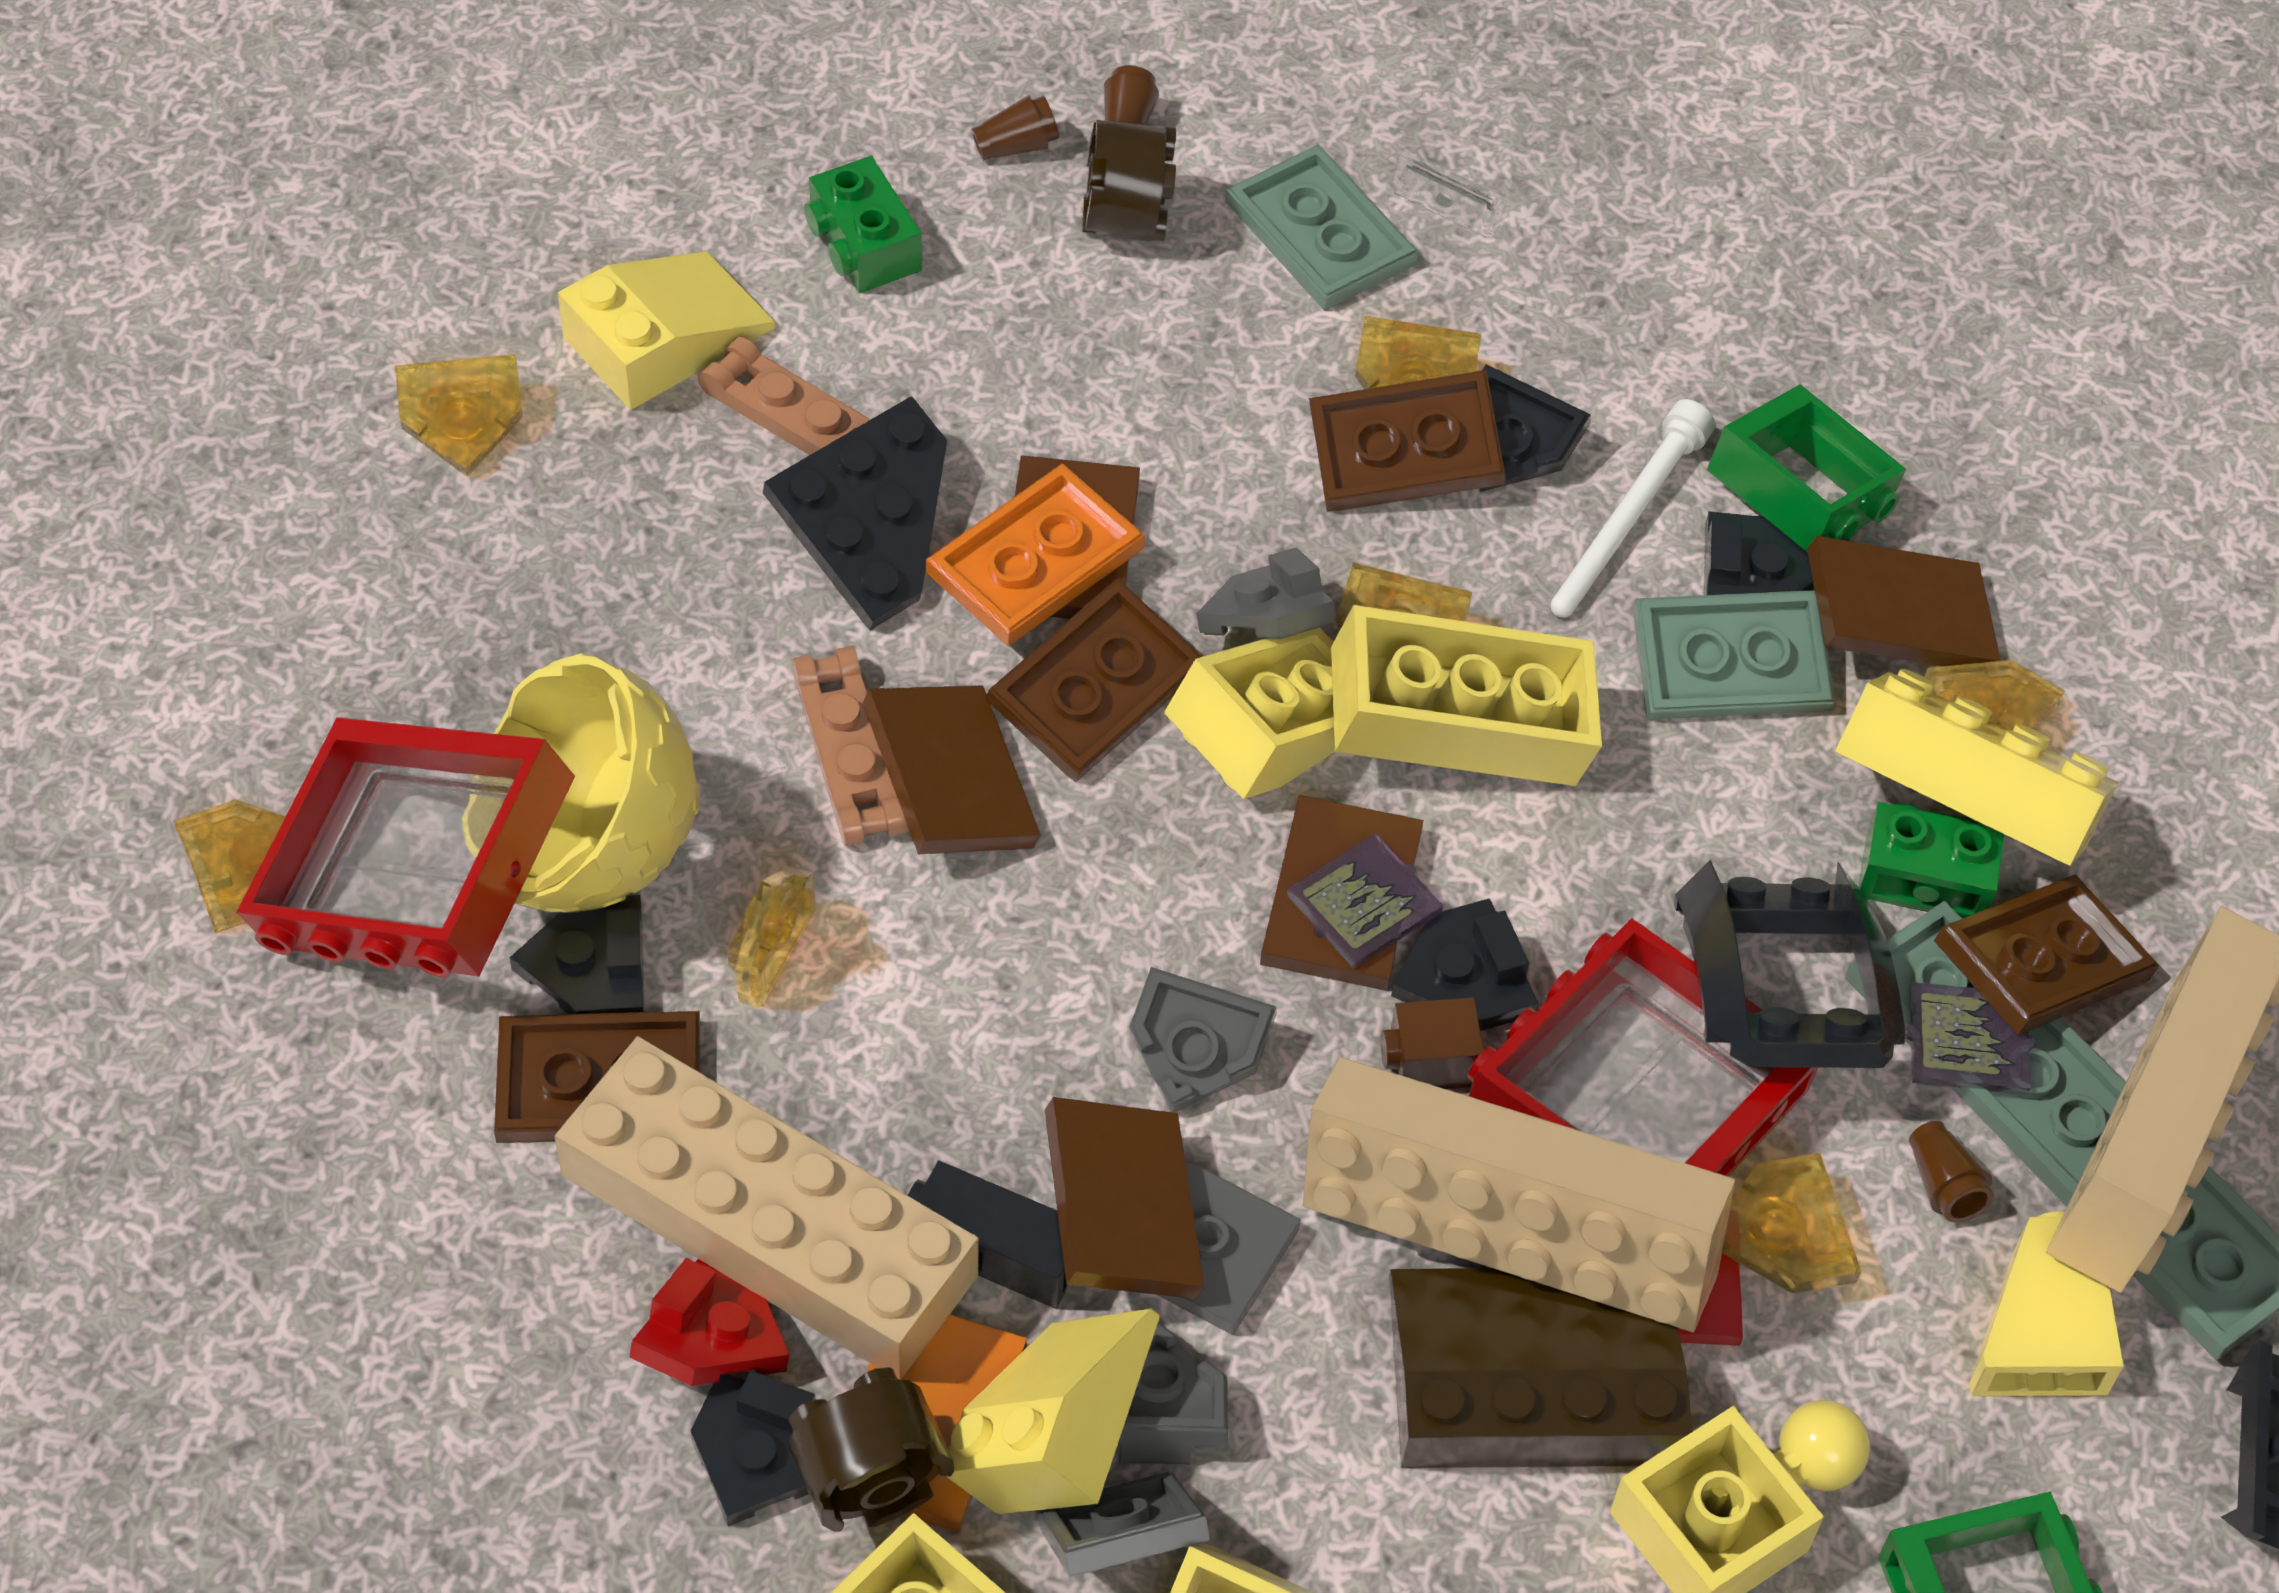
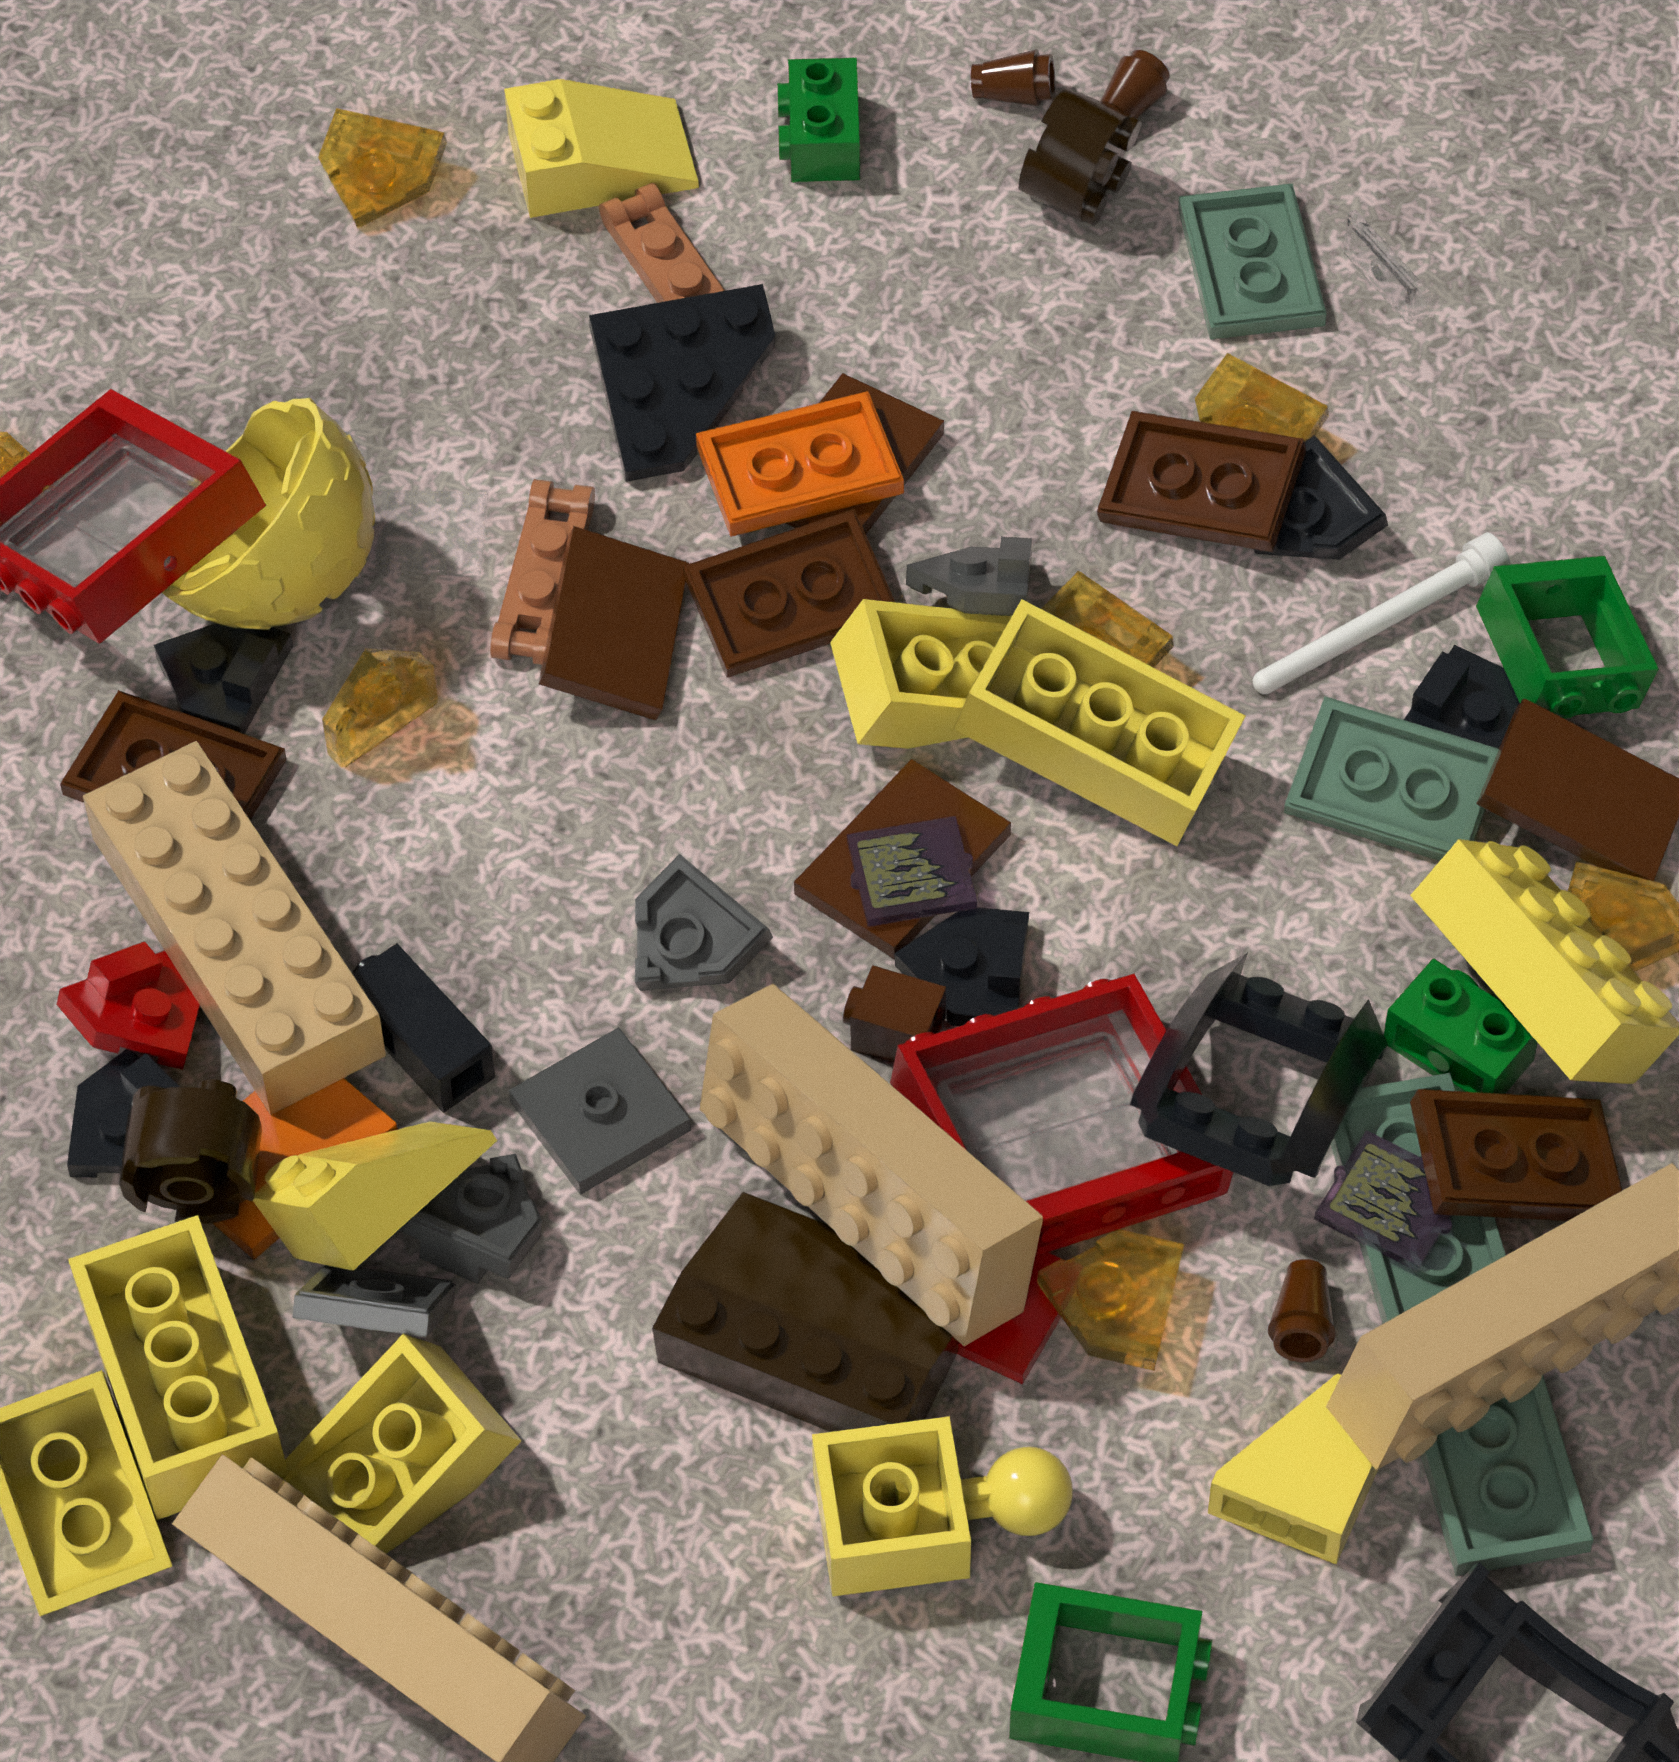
camera: 30 degrees right, 0 degrees up
reddish brown tile [1044,1097,1204,1299] -> none

